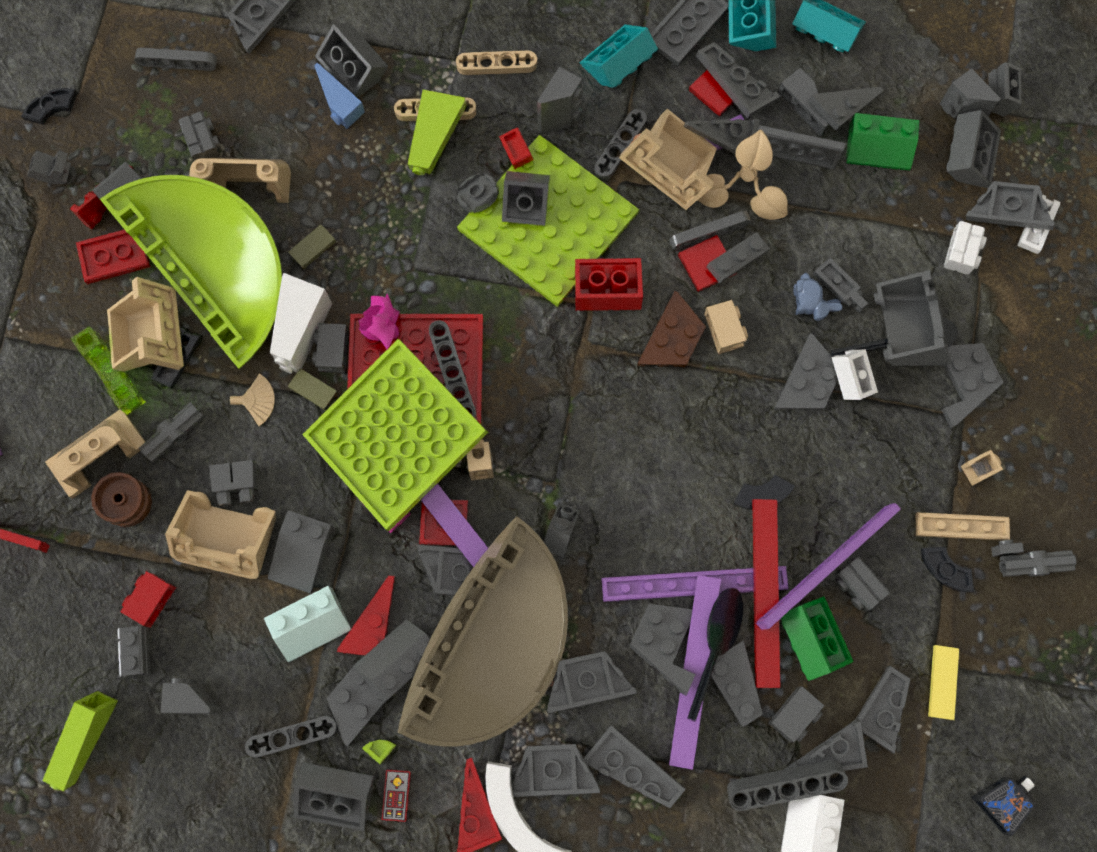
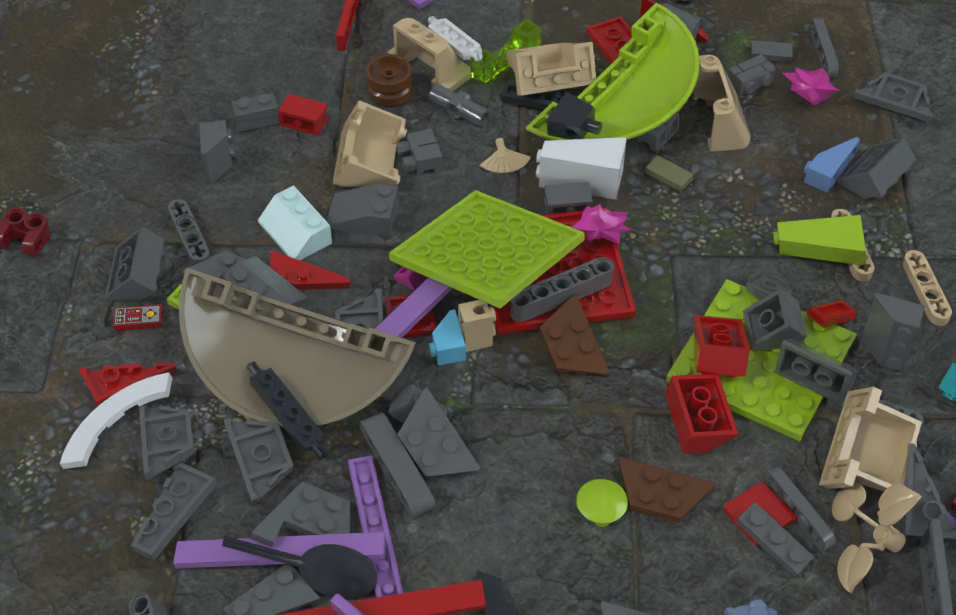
camera: 80 degrees right, 25 degrees down
lime slope [42,691,118,791] -> none
olive tile [288,368,338,411] -> none
tan brick [704,300,748,354] -> none
none -> black plate [247,361,328,461]
none -> dark grey beam [359,412,436,518]
none -> dark grey wing [398,387,480,477]
none -> white plate [428,16,482,61]
none -> medium azure slope [429,309,466,366]
none -> reddish brown wing [540,295,610,378]
none -> black torso [546,92,602,140]
none -> lime dish [576,479,628,527]
none -> red slope [694,315,750,378]
none -> dark grey tile [751,40,793,62]
none -> dark grey slope [775,339,858,405]
none -> dark pink hair [782,68,840,106]

